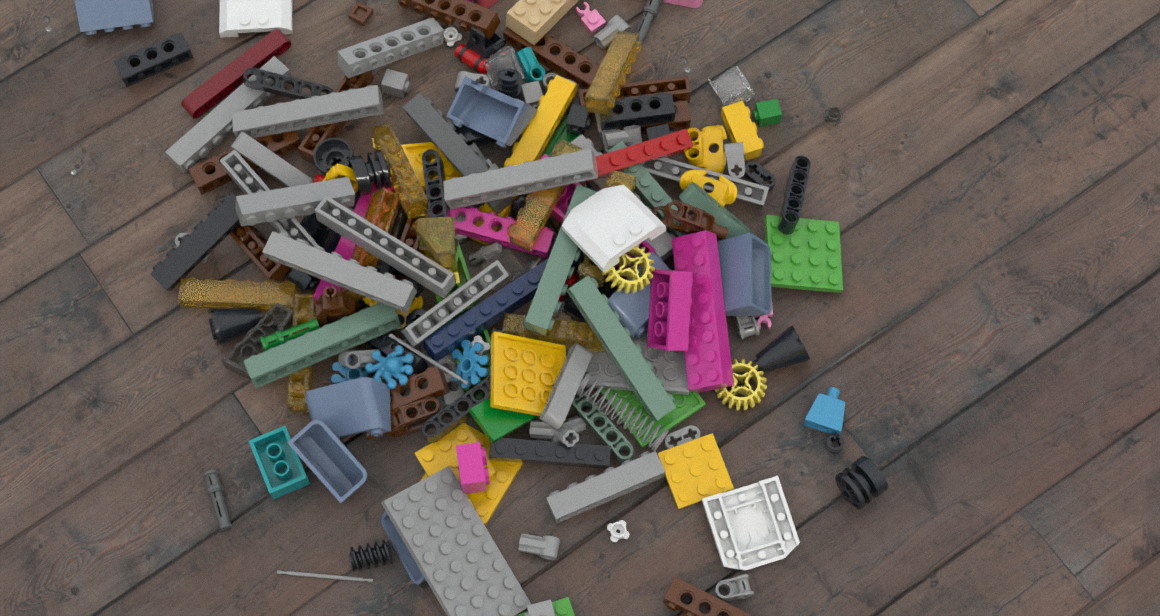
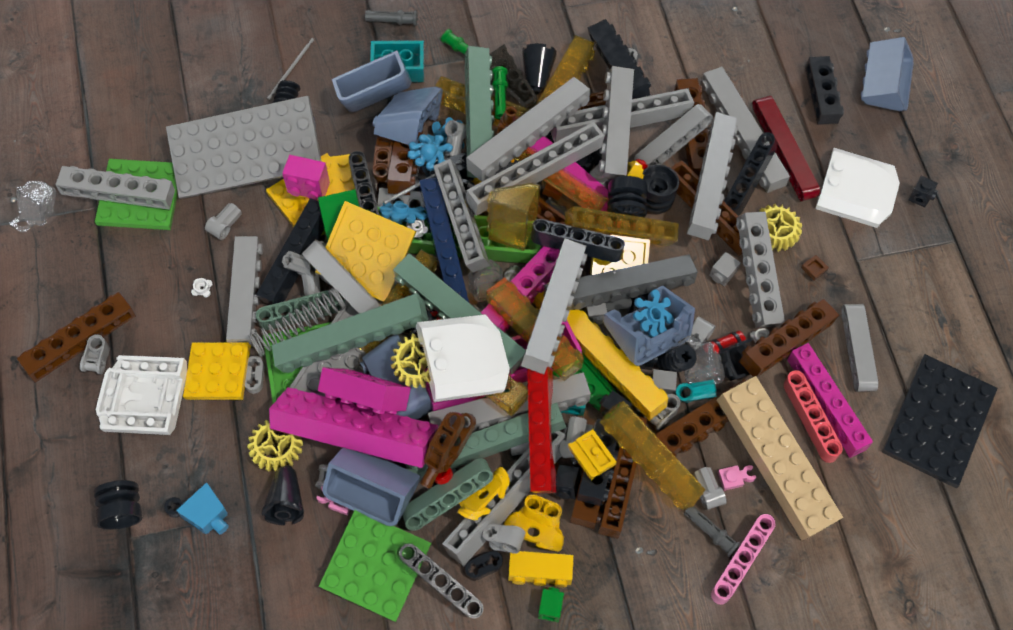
camera: 110 degrees right, 5 degrees down
clear piece [708,65,755,105] -> none
none -> green pin [441,29,469,55]
none -> yellow plate [568,429,617,480]
none -> dark azure animal [633,290,674,338]
none -> light yellow gear [759,204,802,252]

